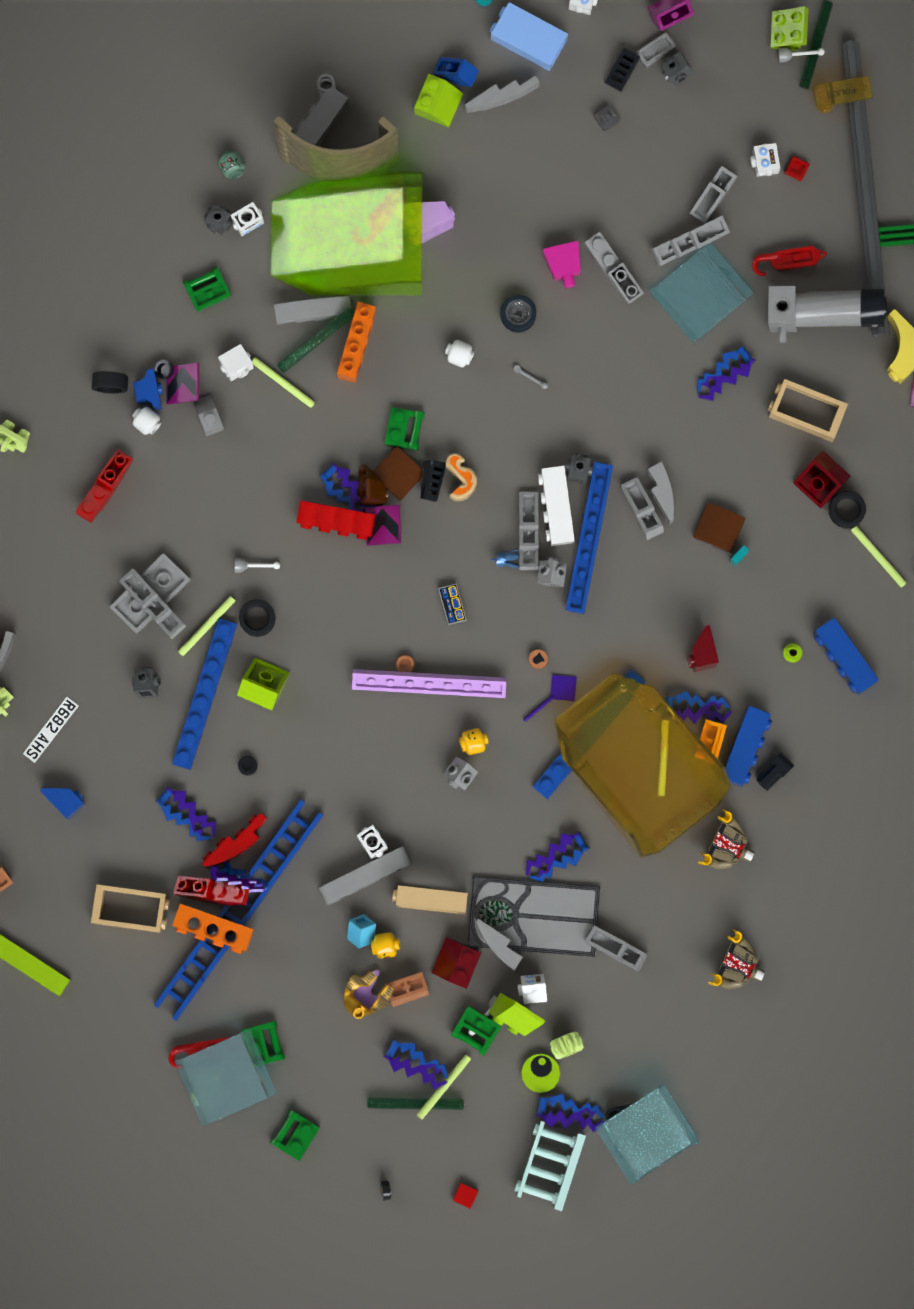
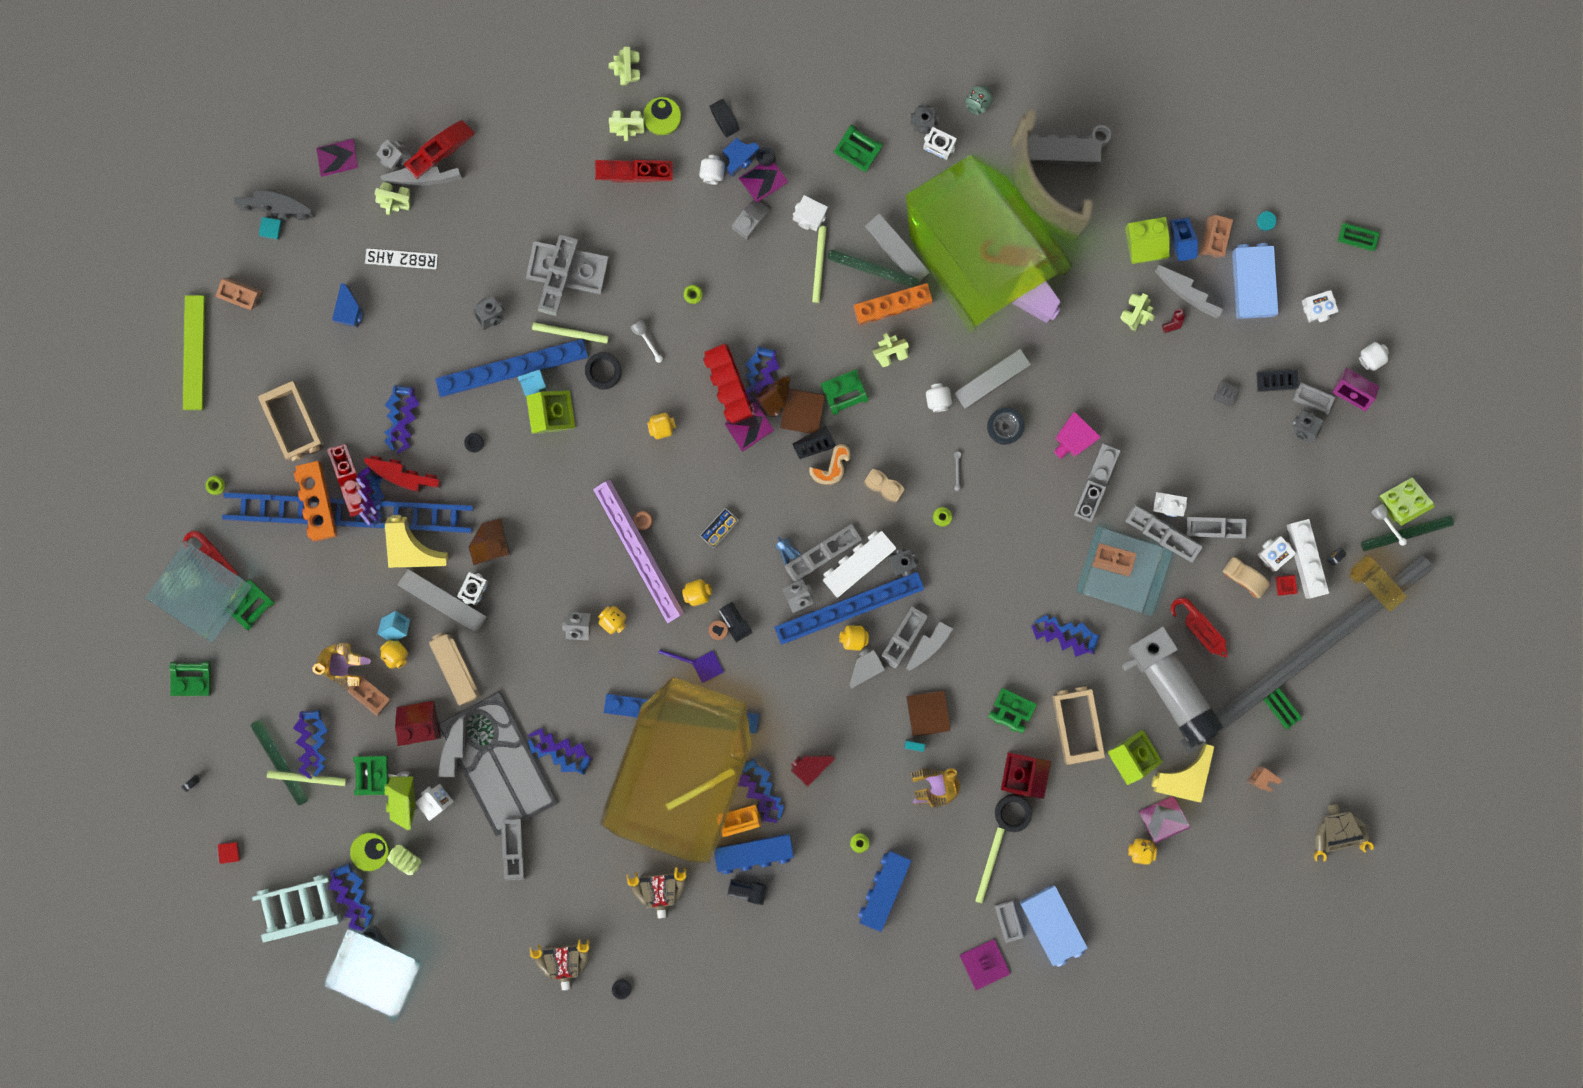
camera: 55 degrees right, 5 degrees up
none -> lime plate [205,476,225,495]
none -> light yellow arch [385,515,449,568]
none -> reddish brown slope [469,518,511,565]
none -> medium azure panel [518,369,547,396]
none -> yellowish green hips [609,111,644,141]
none -> black tile [612,979,631,999]
none -> lime tile [643,97,681,136]
none -> yellow head [647,412,676,439]
none -> yellow head [682,579,712,606]
none -> lime plate [683,285,703,304]
none -> black piece [719,602,753,643]
none -> yellow head [839,625,869,651]
none -> light grey slope [849,649,885,689]
none -> tan brick [864,469,904,502]
none -> yellowish green hips [872,333,909,367]
none -> pearl gold piece [911,767,960,807]
none -> lime plate [933,507,952,527]
none -> light grey slope [955,349,1031,409]
none -> green plate [988,688,1037,734]
none -> nougat hinge [1092,543,1137,577]
none -> lime slope [1108,729,1163,785]
none -> yellowish green hips [1121,293,1155,331]
none -> white head [1153,492,1187,517]
none -> dark red arm [1162,308,1186,334]
none -> nougat hinge [1199,215,1233,258]
none -> tan animal [1223,557,1270,599]
none -> white brick [1286,519,1329,599]
none -> black tile [1327,547,1346,566]

